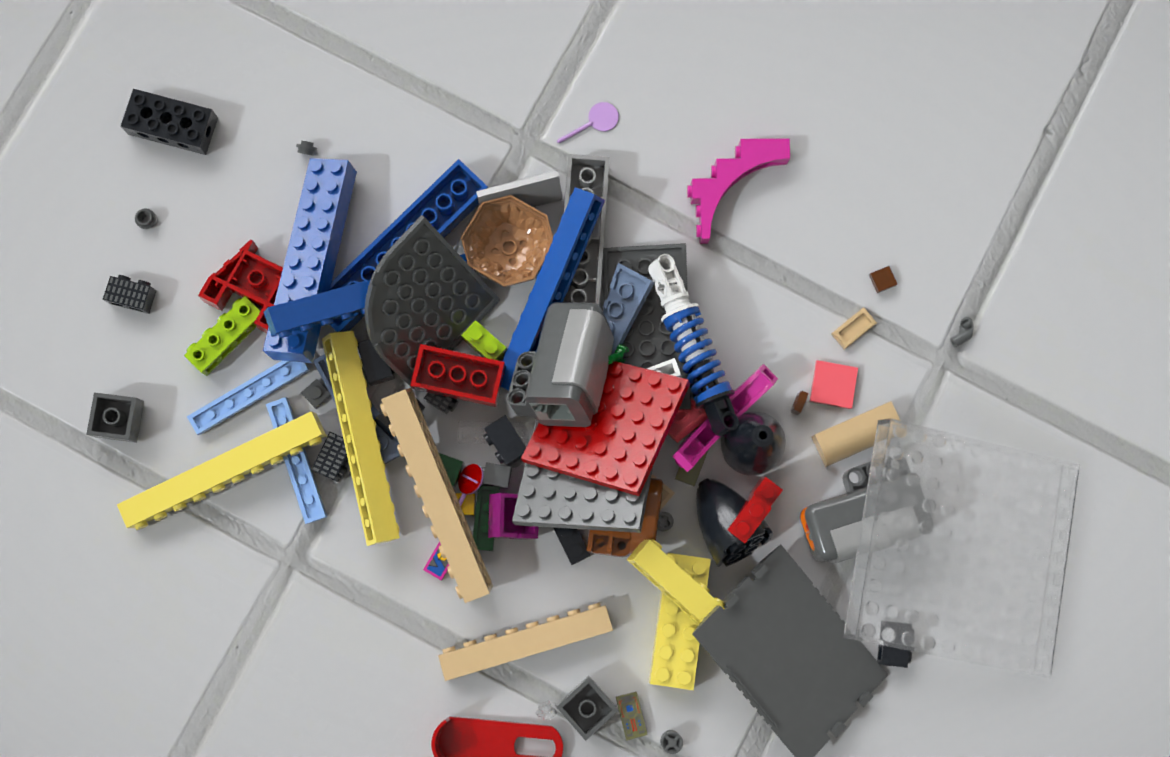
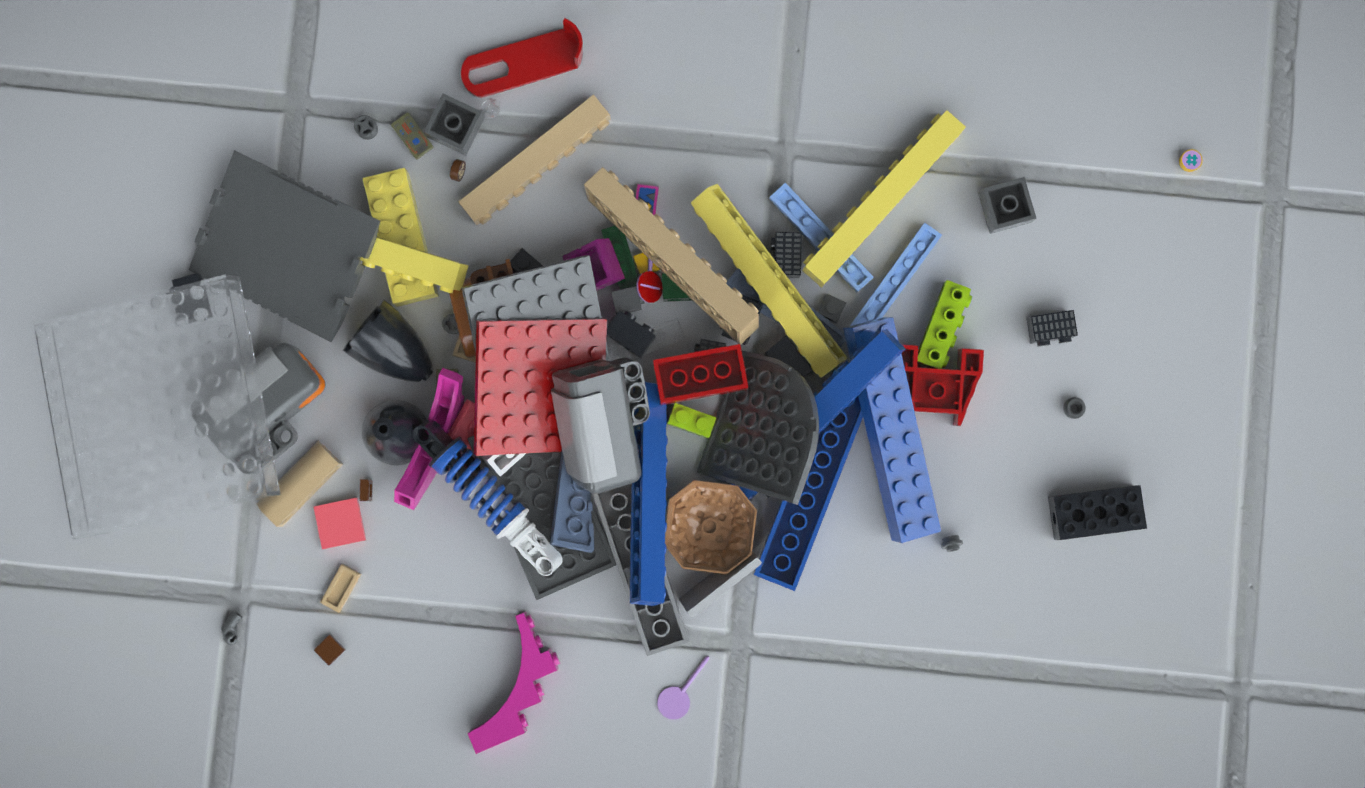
camera: 160 degrees right, 5 degrees up
green bar [608,344,629,364] -> none
red arch [727,476,783,543] -> none
none -> reddish brown tile [450,159,466,182]

